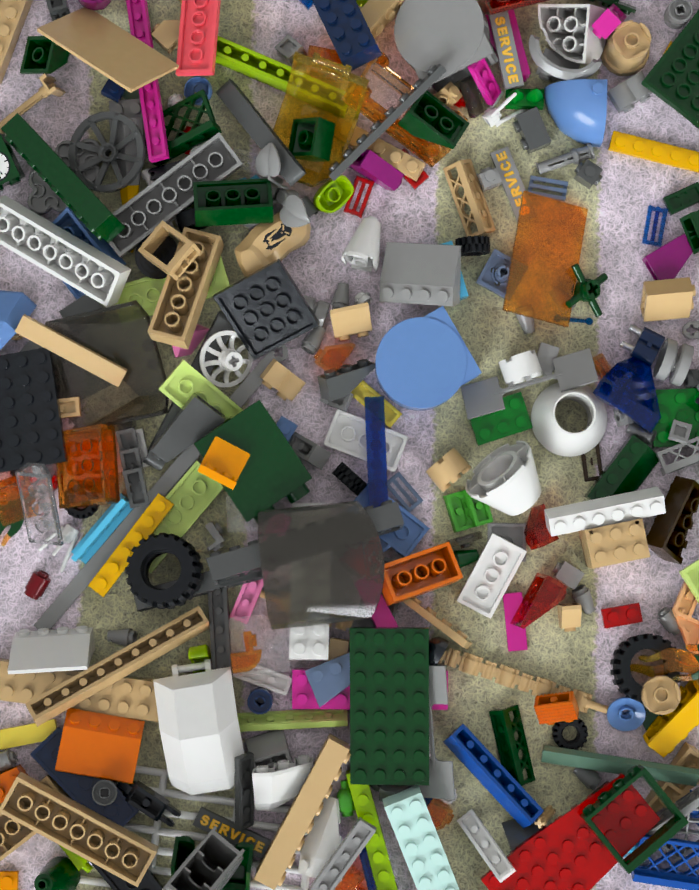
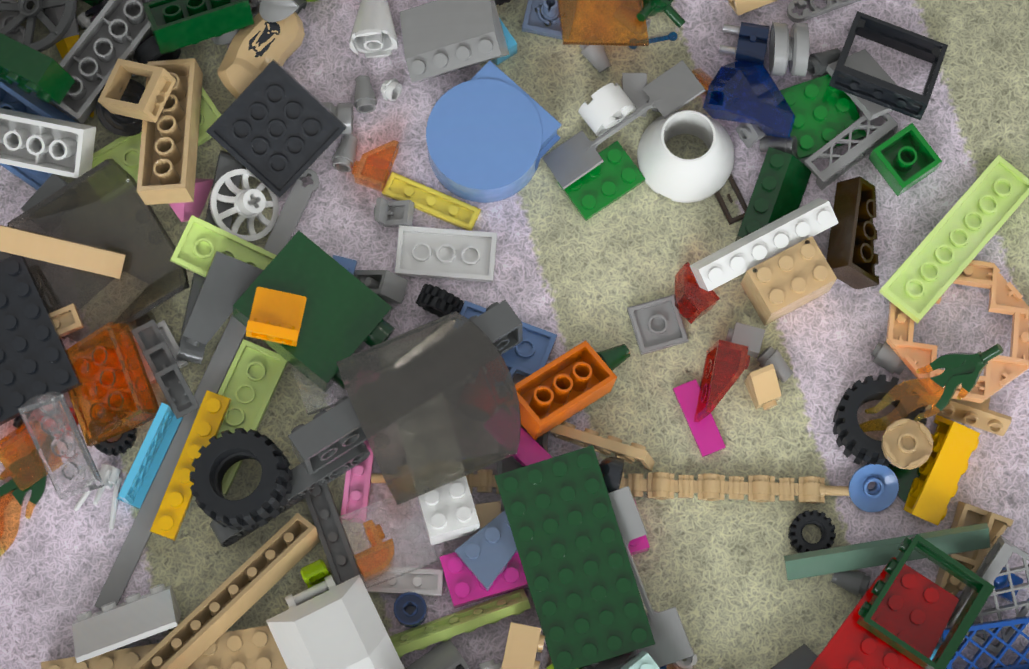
camera: 15 degrees left, 10 degrees down
dark red brick [24,570,51,600] -> none
light grey cone [107,628,137,647] -> none
light grey bracket [205,521,225,552] -> none
tan brick [259,358,305,401] -> none
dark grey slope [317,359,375,401] -> none
tan slope [330,302,372,342] -> none
clear blue plate [364,396,388,508] -> none
sand blue tile [384,472,424,513] -> none
tan brick [426,448,472,492] -> none
bright green slope [443,490,493,533] -> none
blue brick [443,724,544,829] -> none
clear smoke plate [445,531,483,549] -> none
white plate [456,533,527,619] -> none
white cone [465,440,541,516] -> none
dark green fence [489,705,535,786] -> none
orange brick [534,690,579,725] -> none
tan axle [534,805,556,829] -> none
red plate [601,603,643,628] -> none
light grey plate [668,419,692,445] -> none

